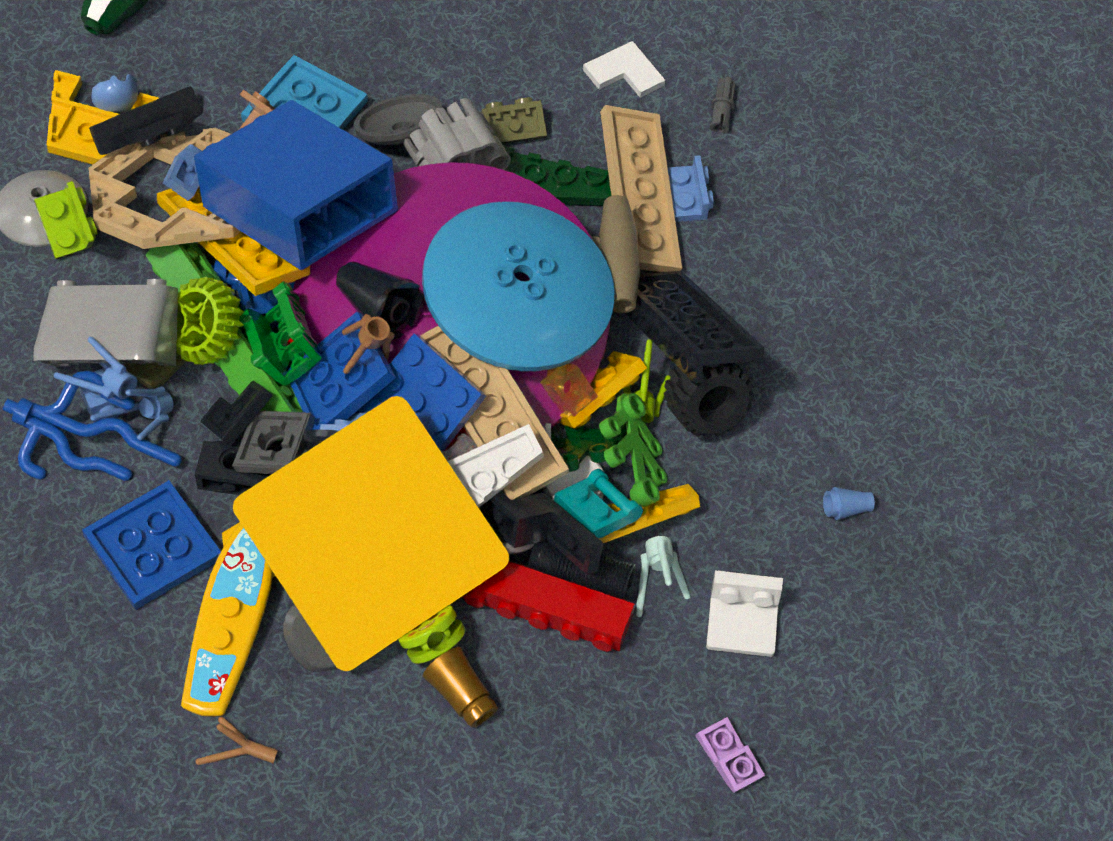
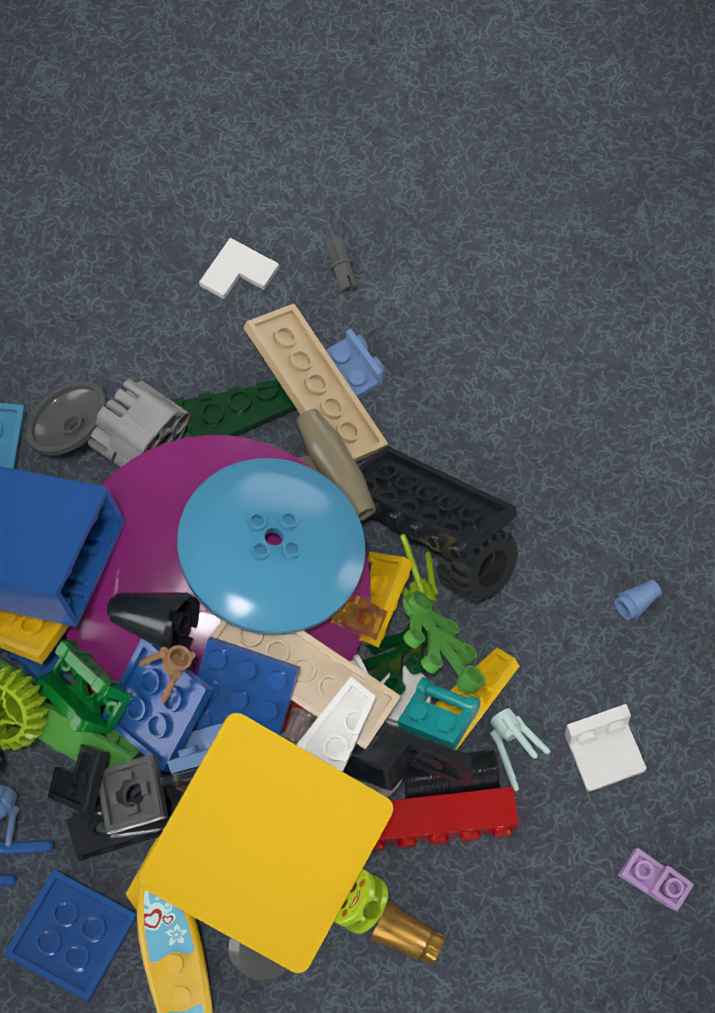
camera: 20 degrees left, 10 degrees up
olive bracket [480,97,547,144] -> none

